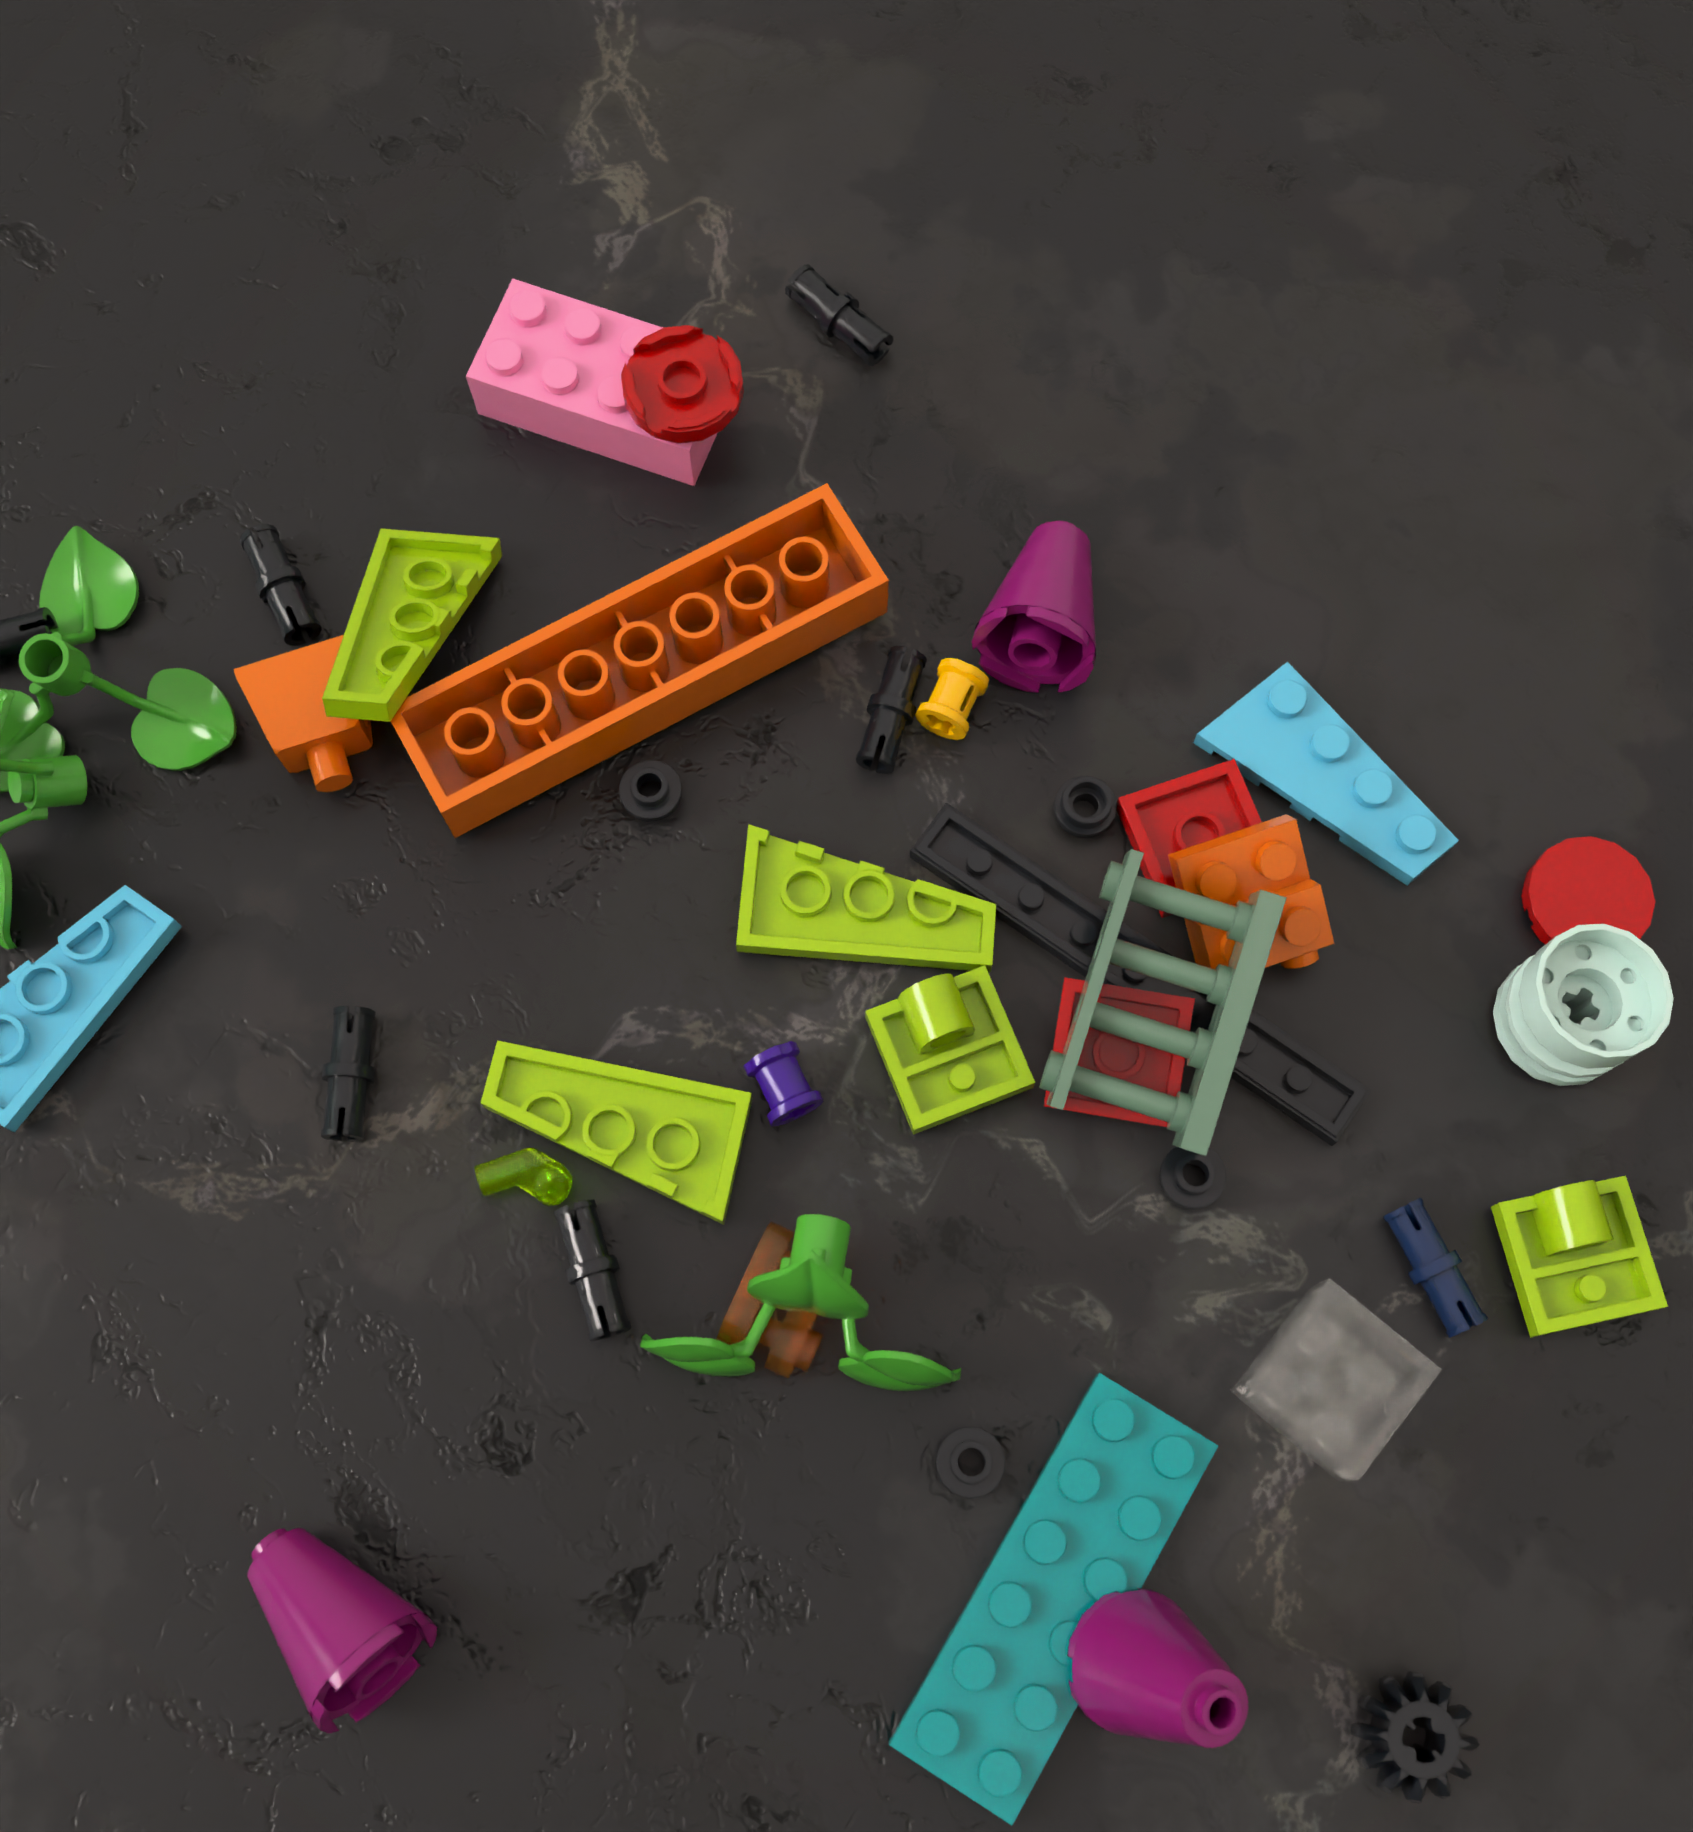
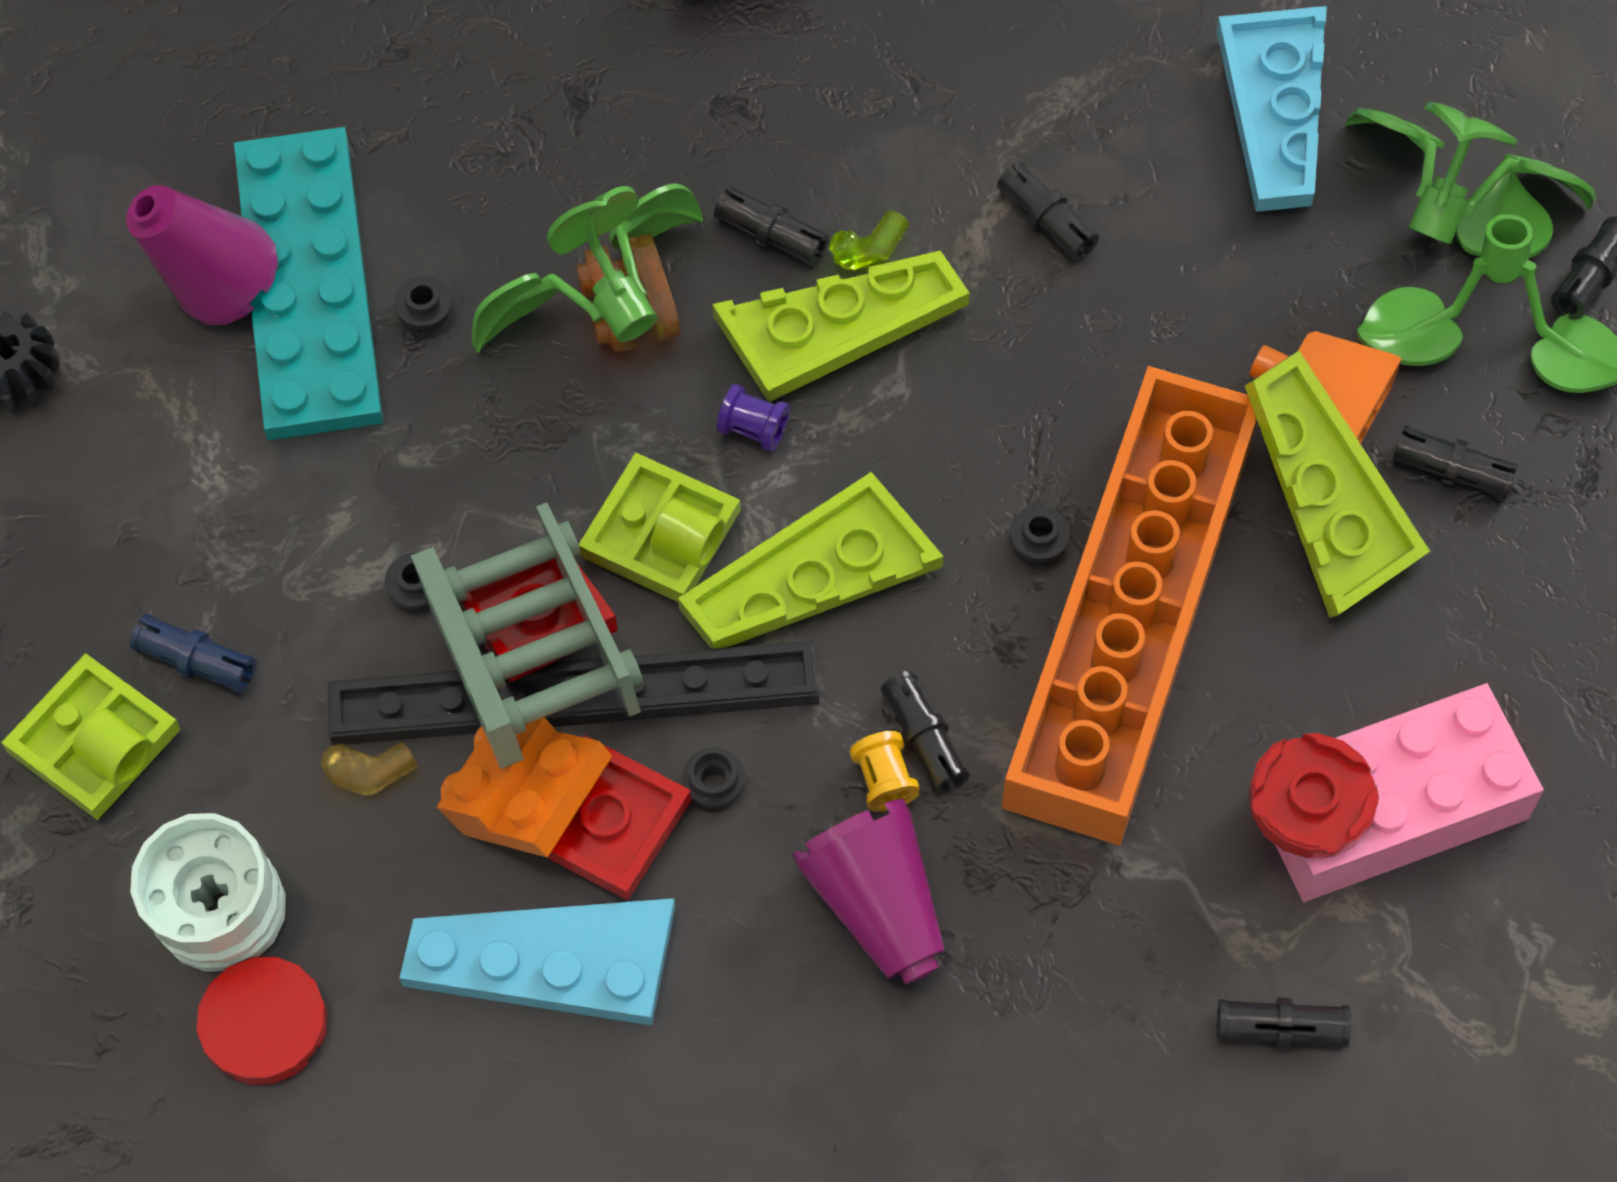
camera: 140 degrees right, 10 degrees down
clear brick [1230,1278,1442,1482] -> none
none -> clear yellow arm [321,742,418,795]

